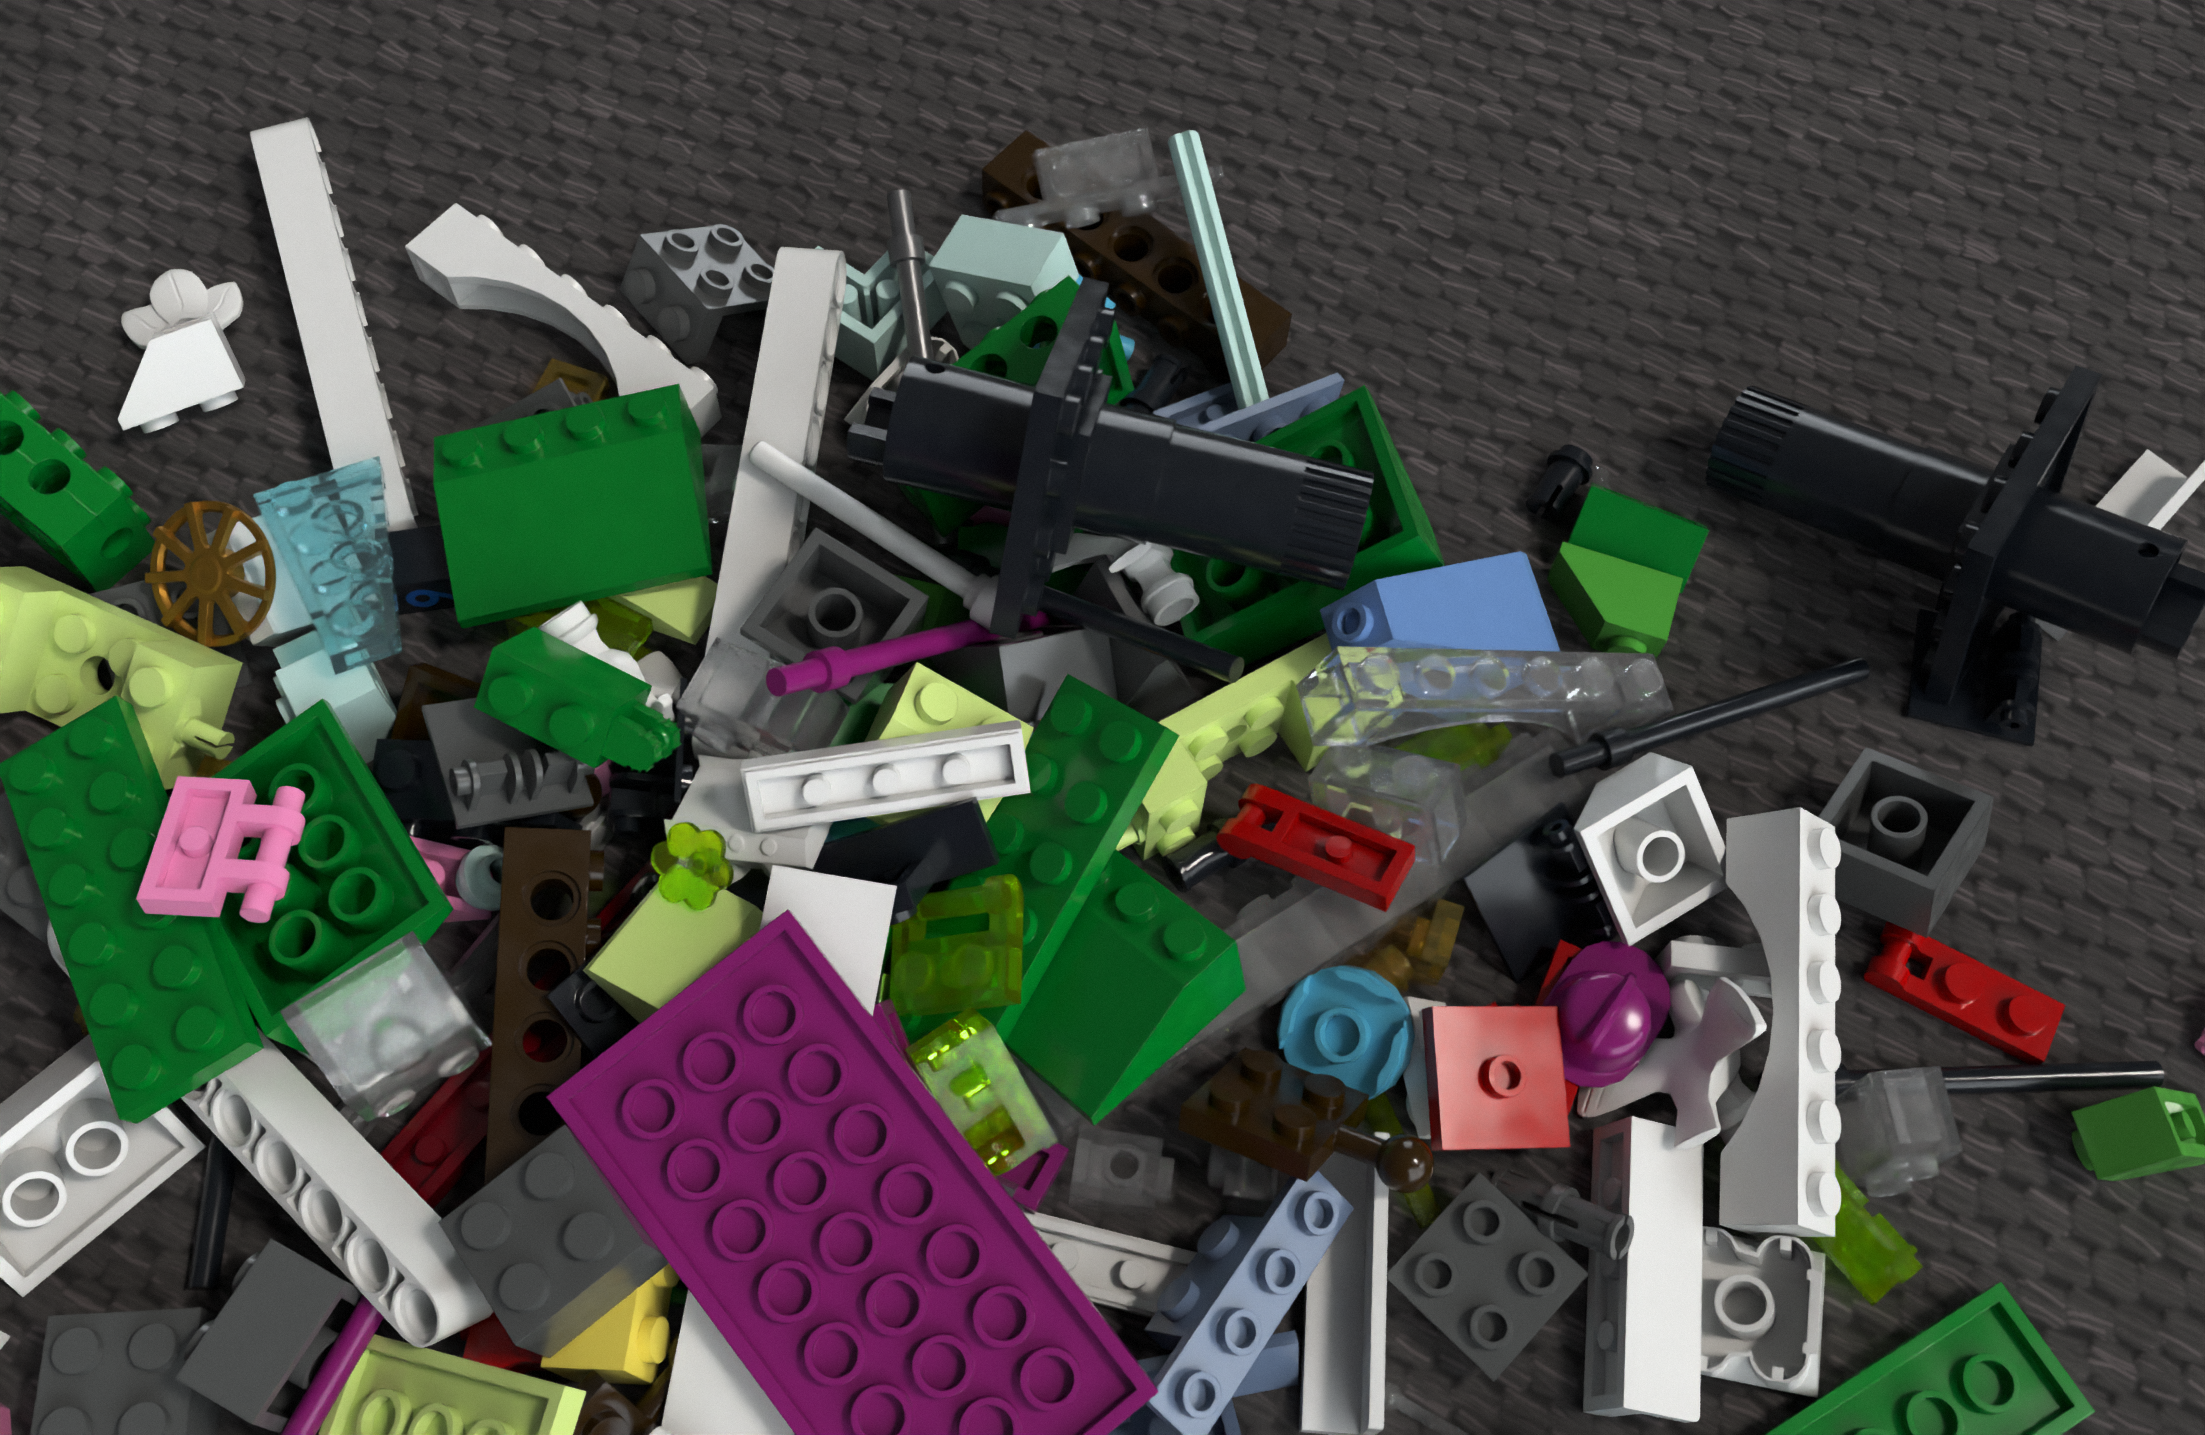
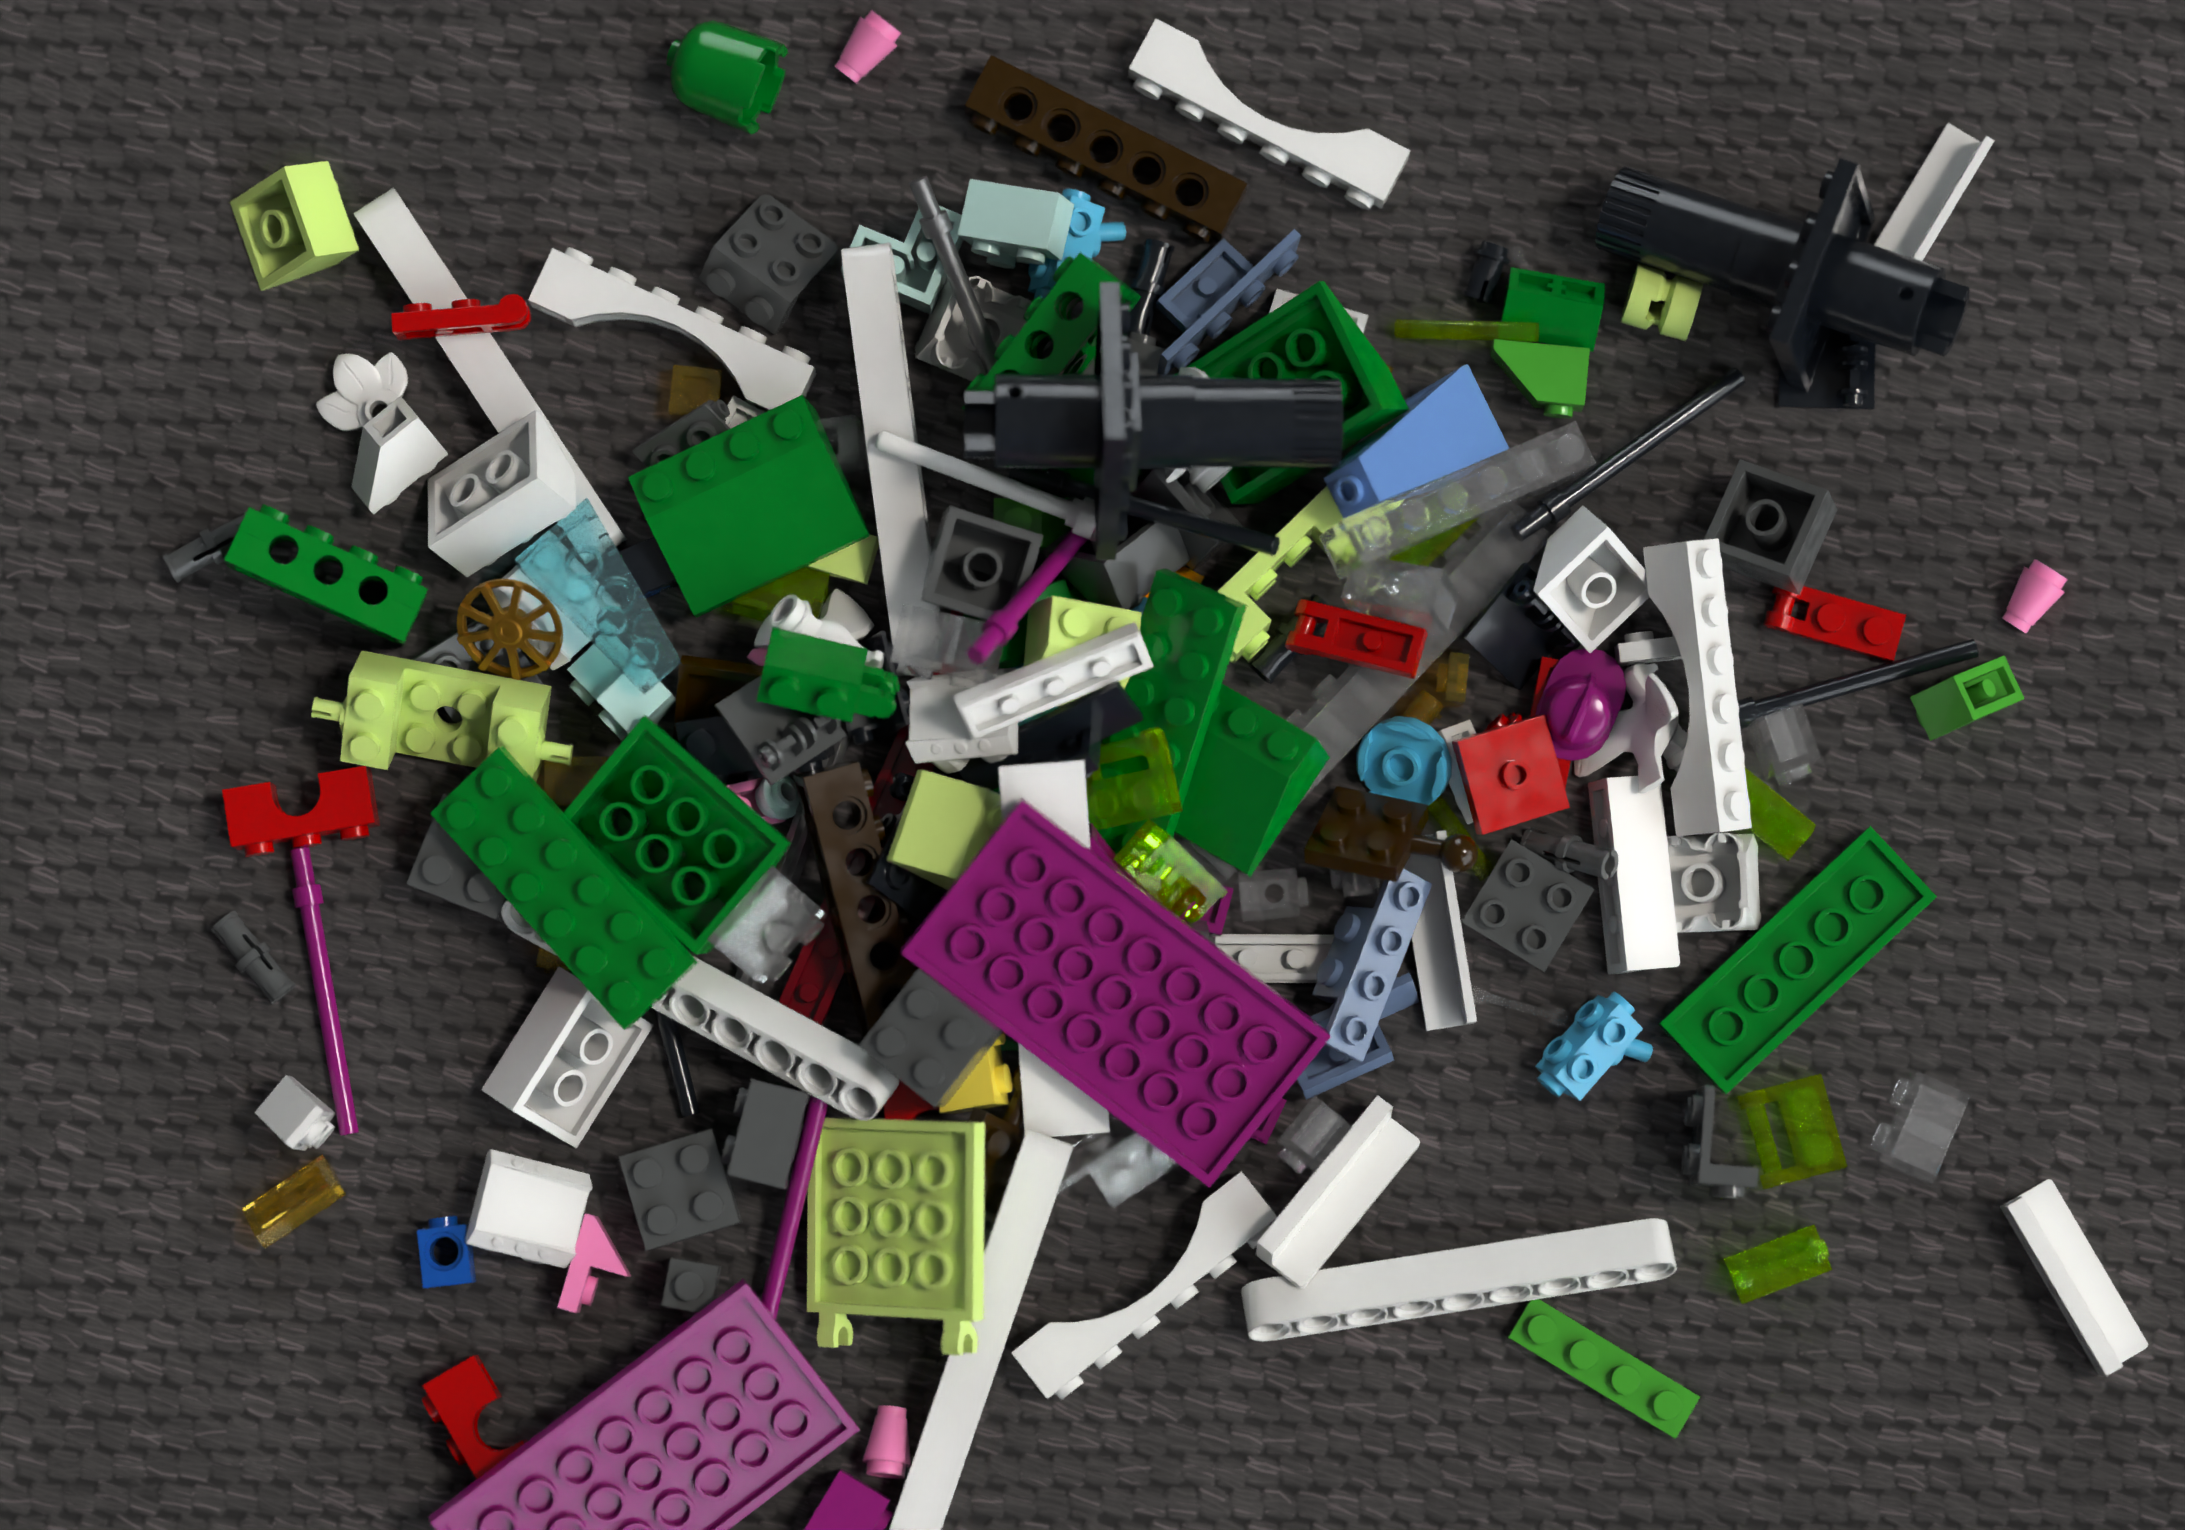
camera: 10 degrees left, 20 degrees up
bright pink plate [136,776,306,923] -> none
clear neon green plant [651,822,734,911] -> none
clear bracket [992,127,1225,229] -> none
light aqua axle [1168,130,1269,410] -> none
none -> yellowish green slope [230,161,359,291]
none -> red plate [391,294,532,340]
none -> white slope [428,410,576,577]
none -> green cylinder [666,21,788,135]
none -> bright pink cone [835,10,901,83]
none -> white arch [1129,19,1410,210]
none -> clear neon green bar [1394,319,1539,342]
none -> yellowish green wheel [1621,263,1703,341]

